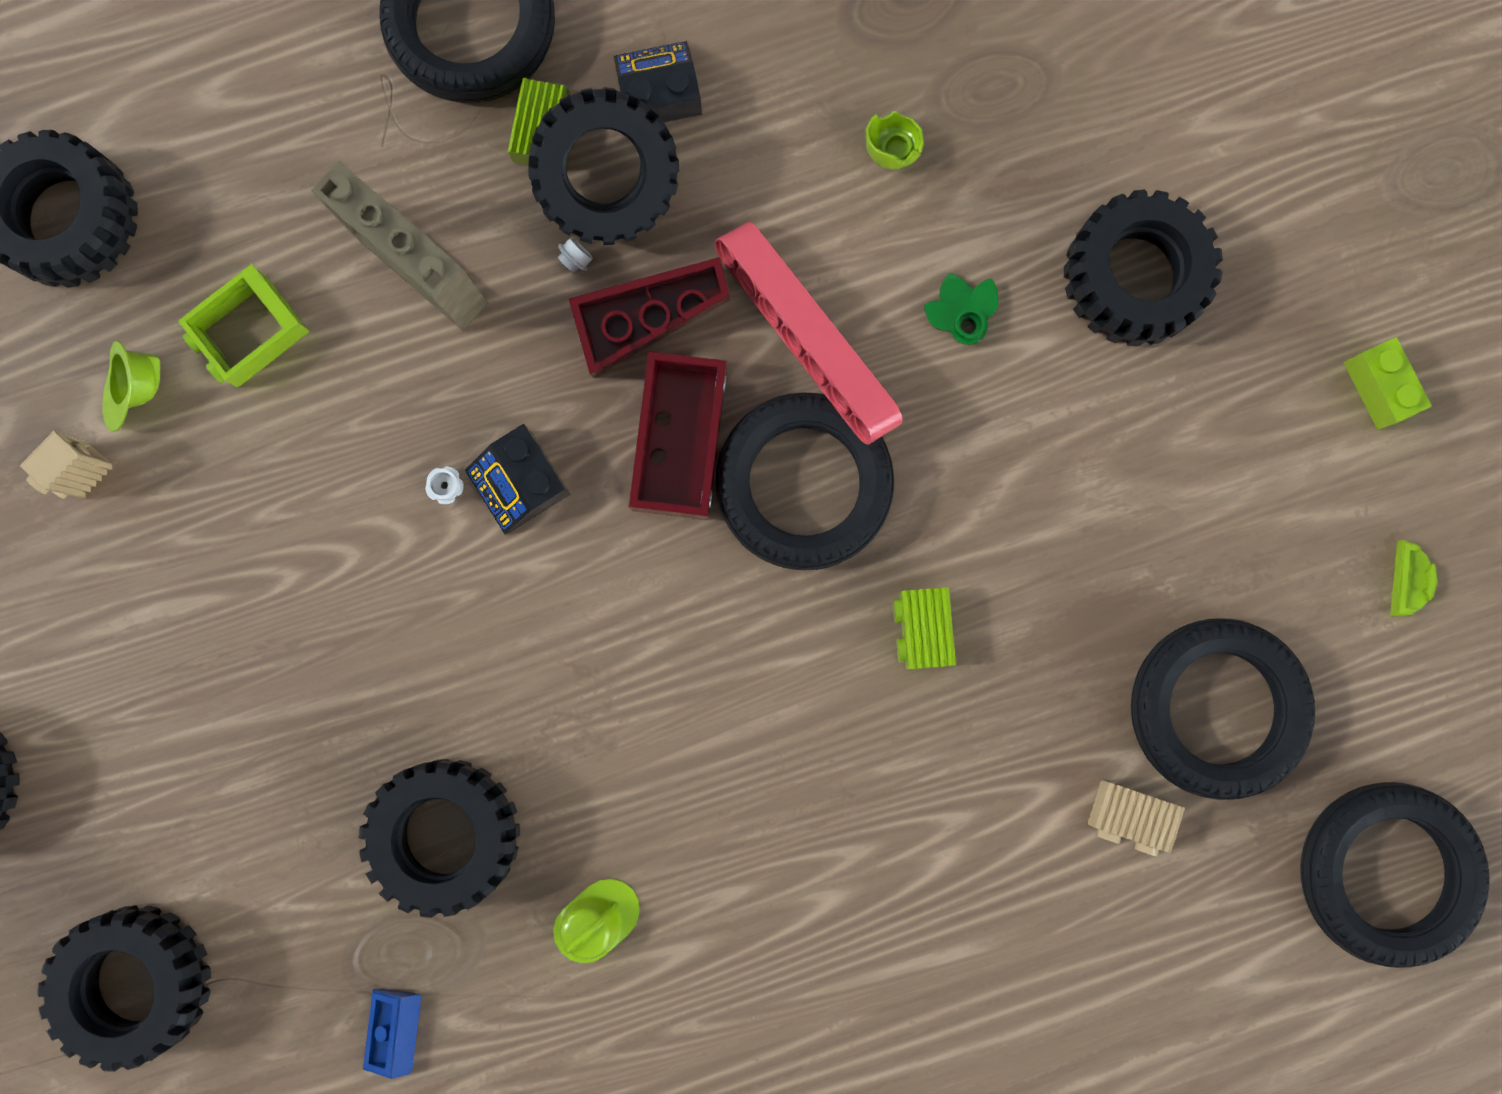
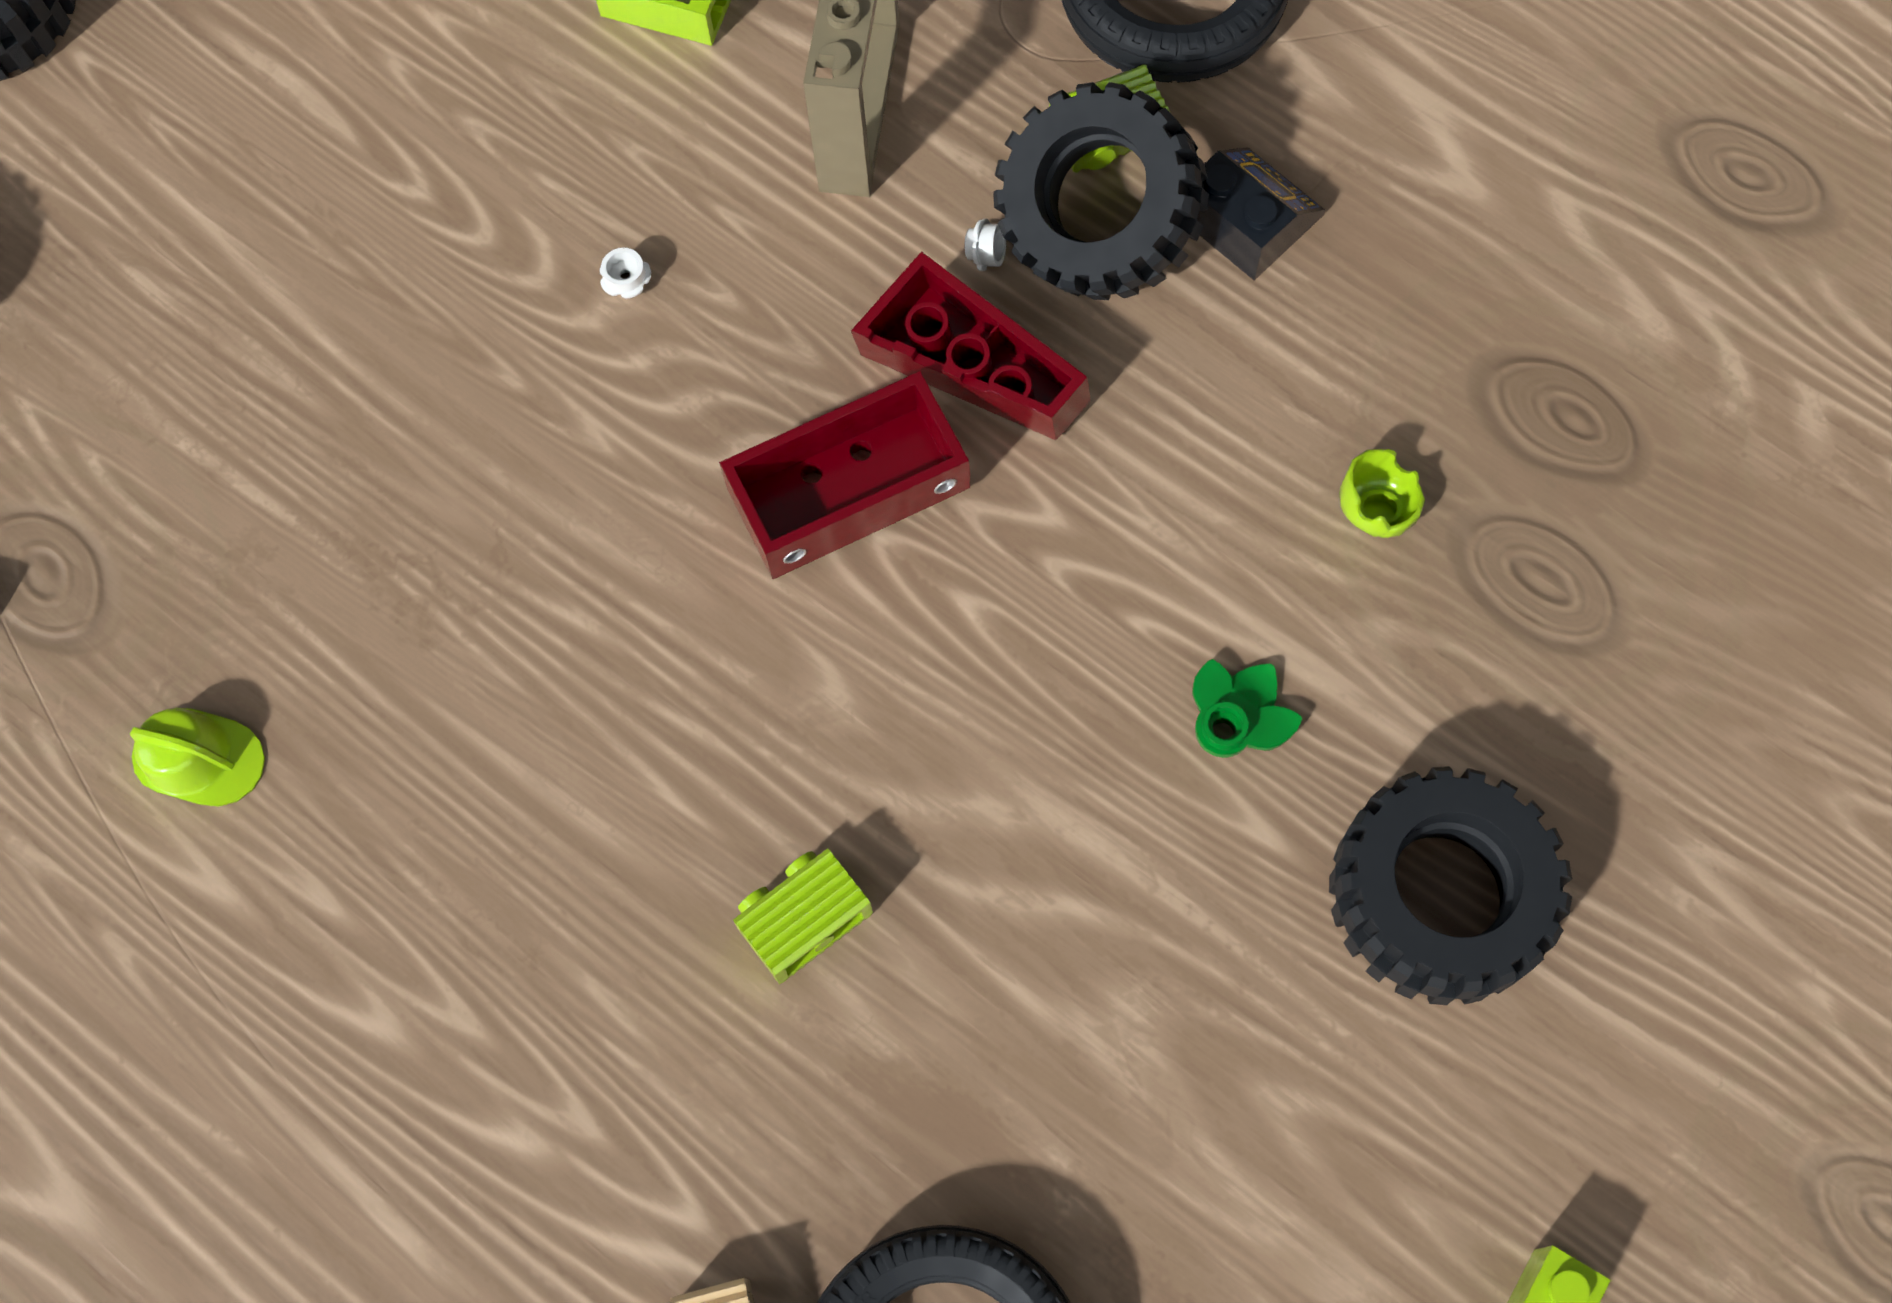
camera: 60 degrees right, 15 degrees down
black tyre [358,759,520,918] -> none
black slope [465,424,571,535] -> none
coral beam [715,222,903,445] -> none
black tyre [716,392,894,570] -> none

